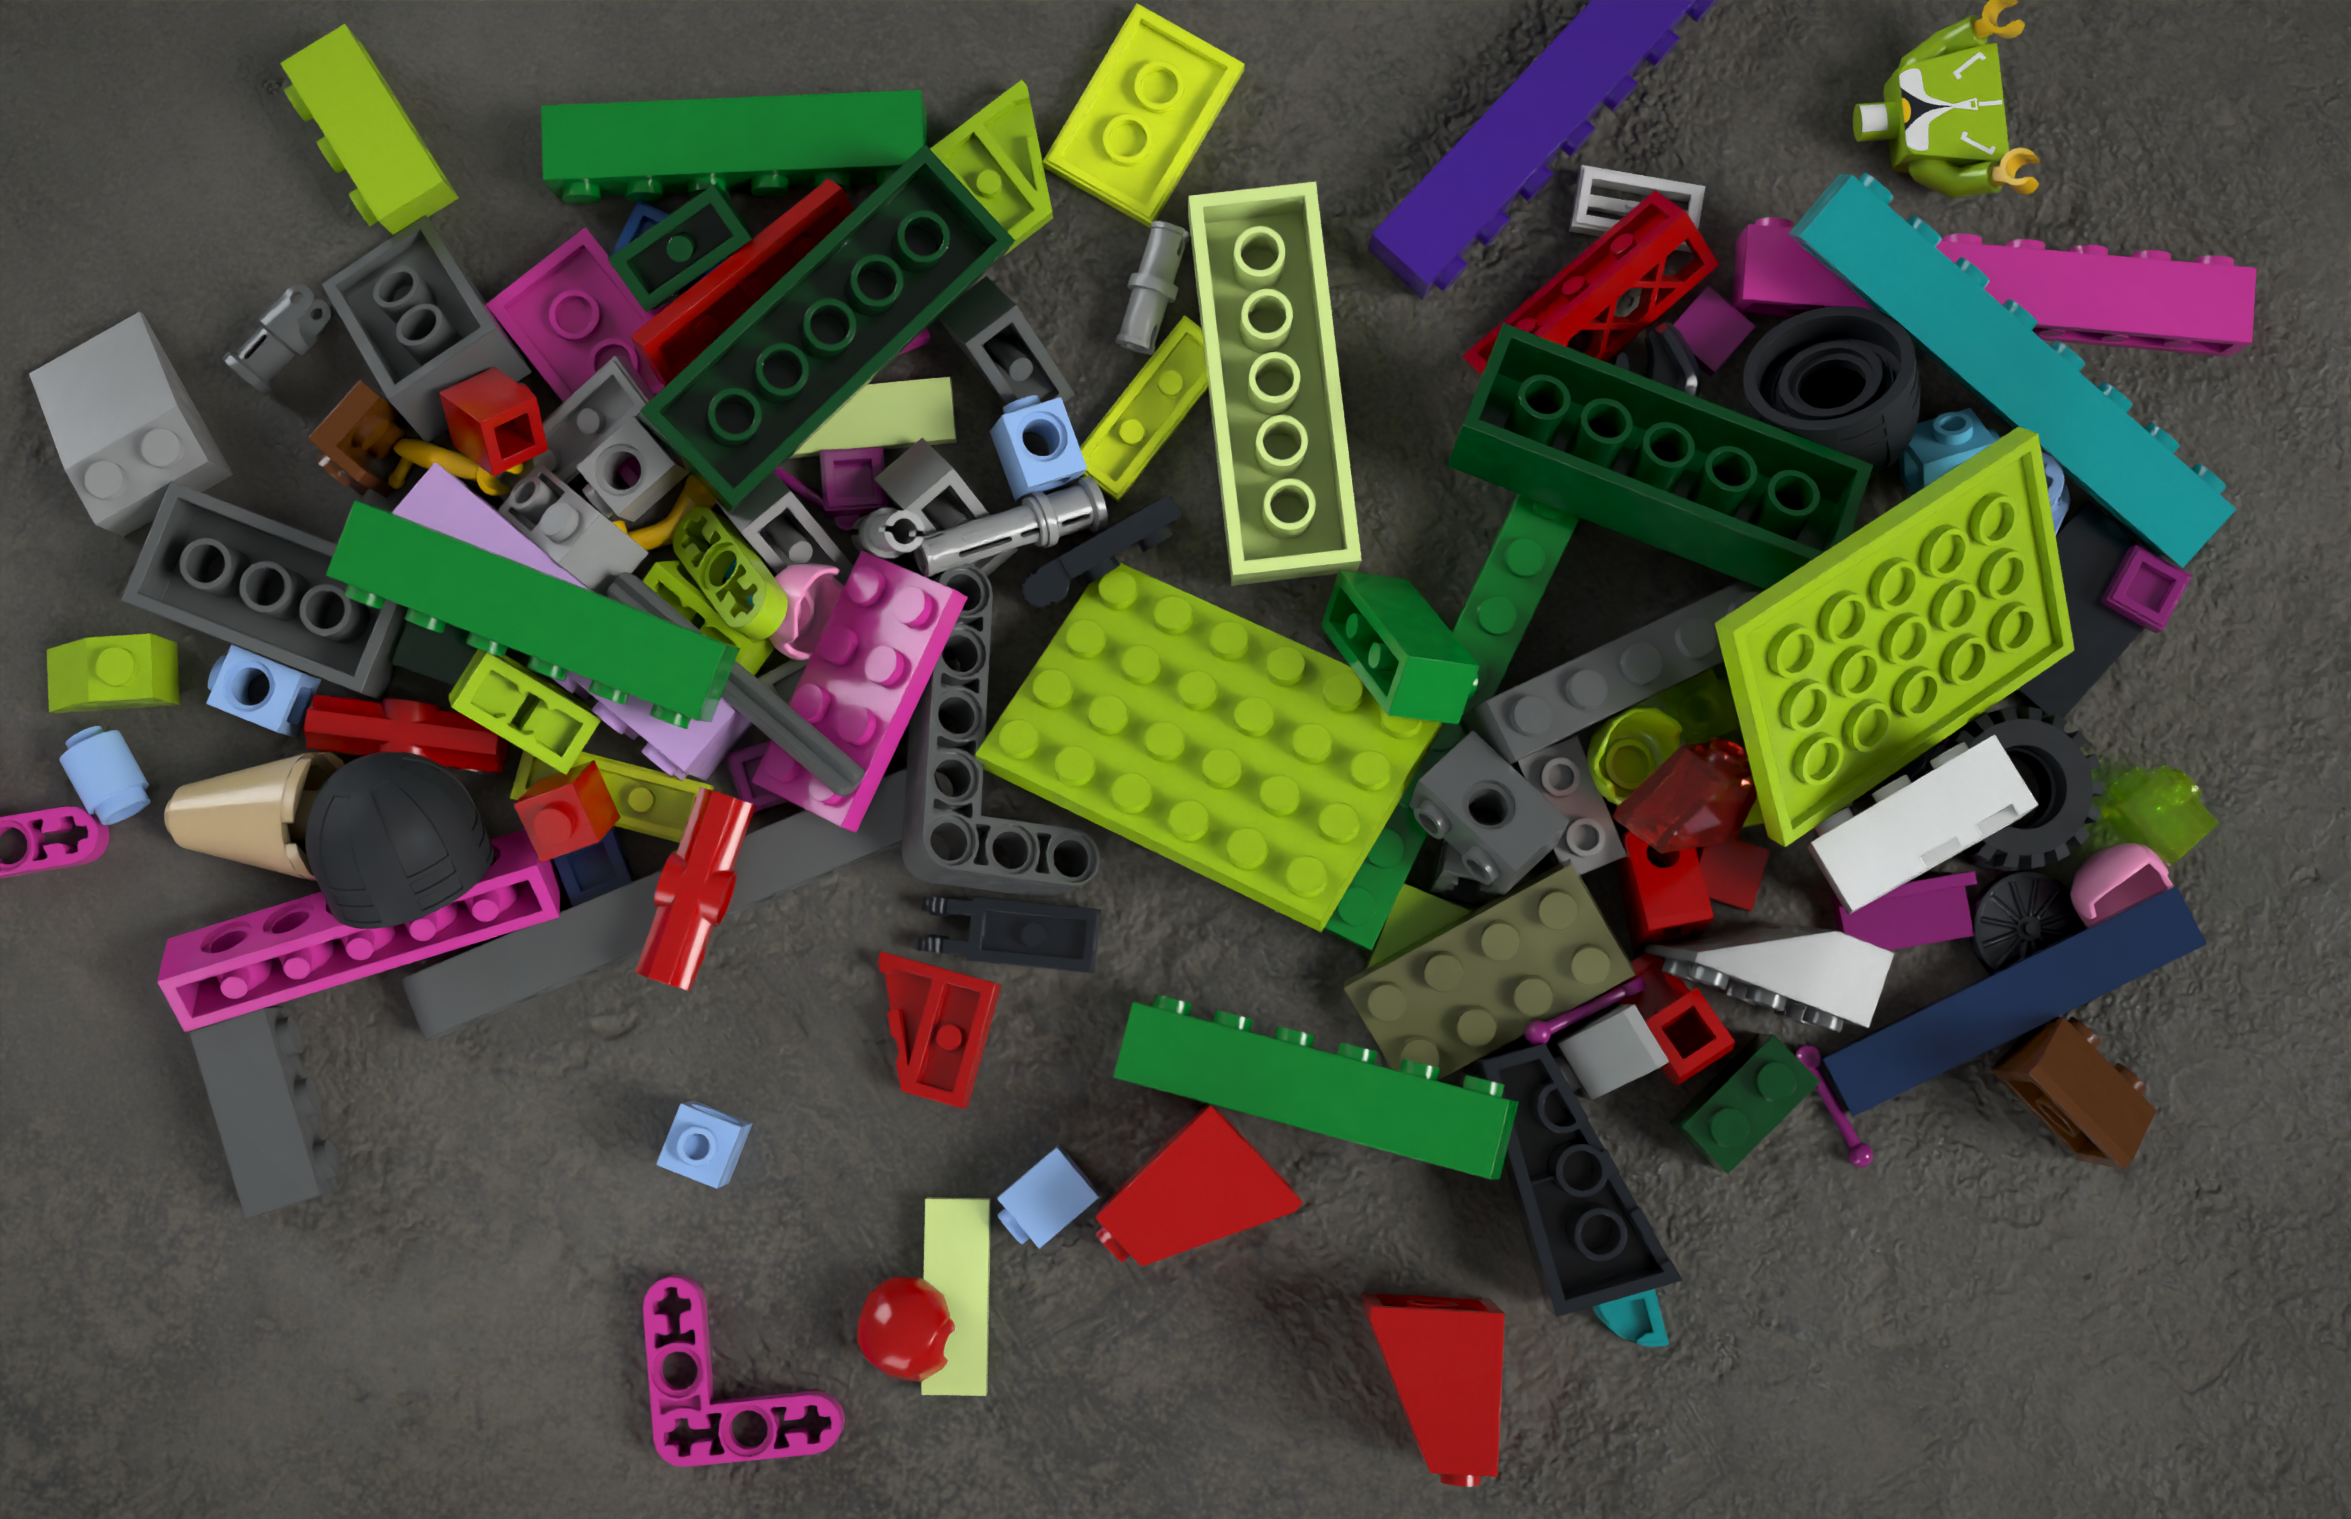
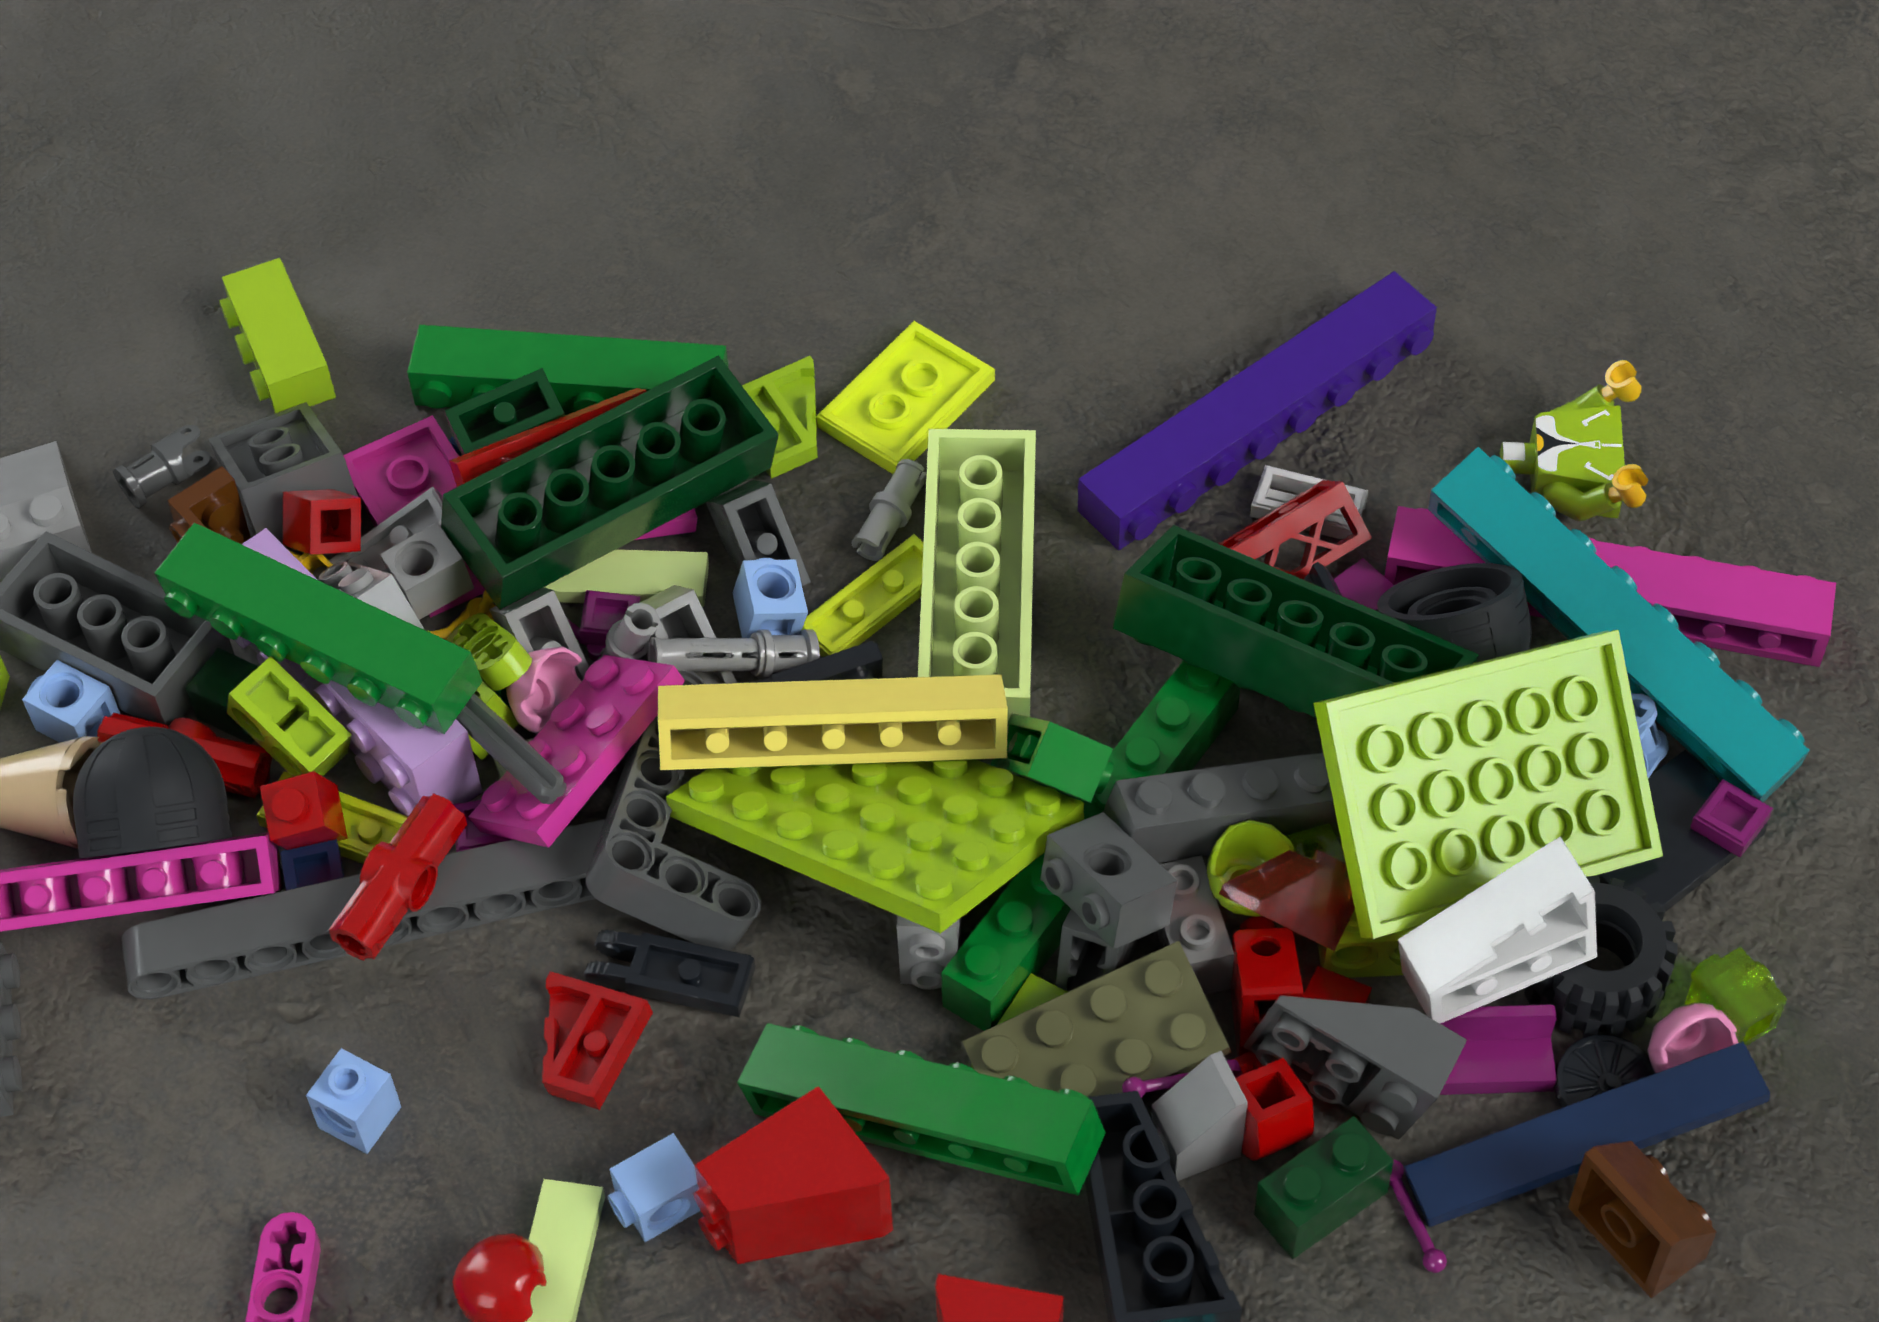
camera: 10 degrees right, 30 degrees down
none -> light yellow brick [658,675,1008,770]

